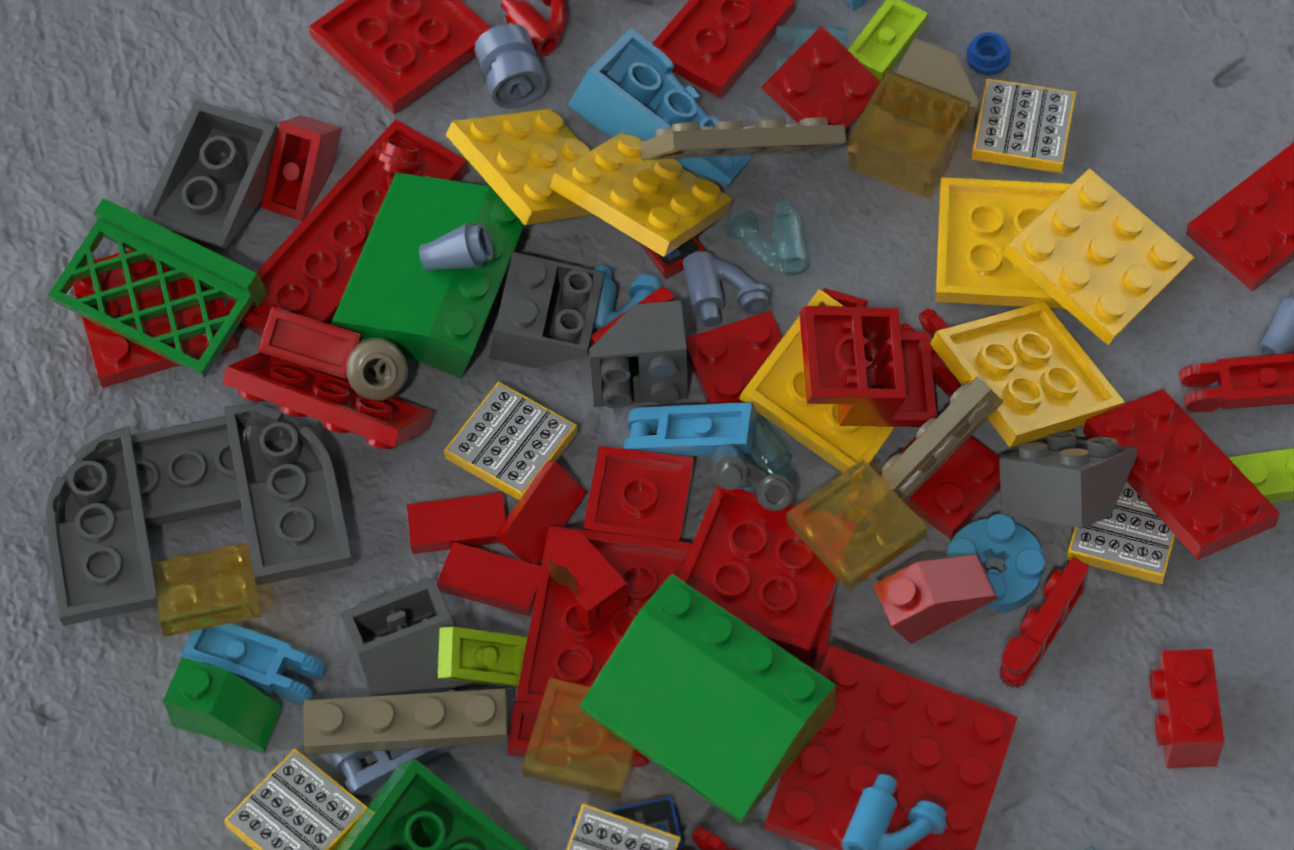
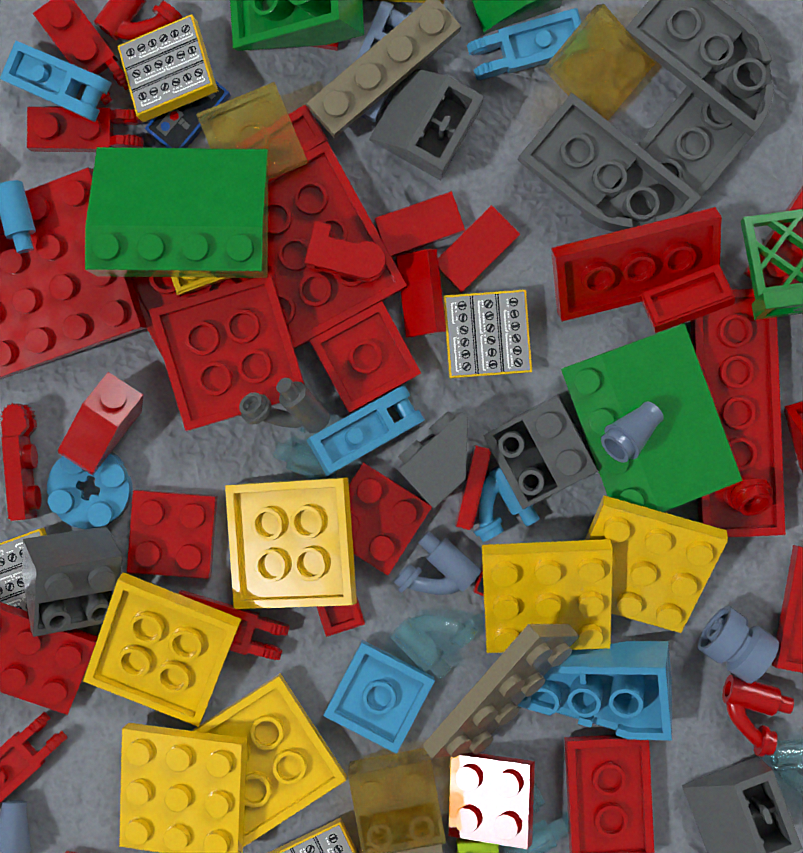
camera: 140 degrees right, 30 degrees up
dark tan head [346,337,408,401] -> none
lime plate [438,626,527,688] -> none
clear yellow plate [787,459,927,591] -> none
red bracket [799,305,937,427] -> none
dark tan plate [840,377,1004,540] -> none
none -> dark azure plate [323,640,435,754]

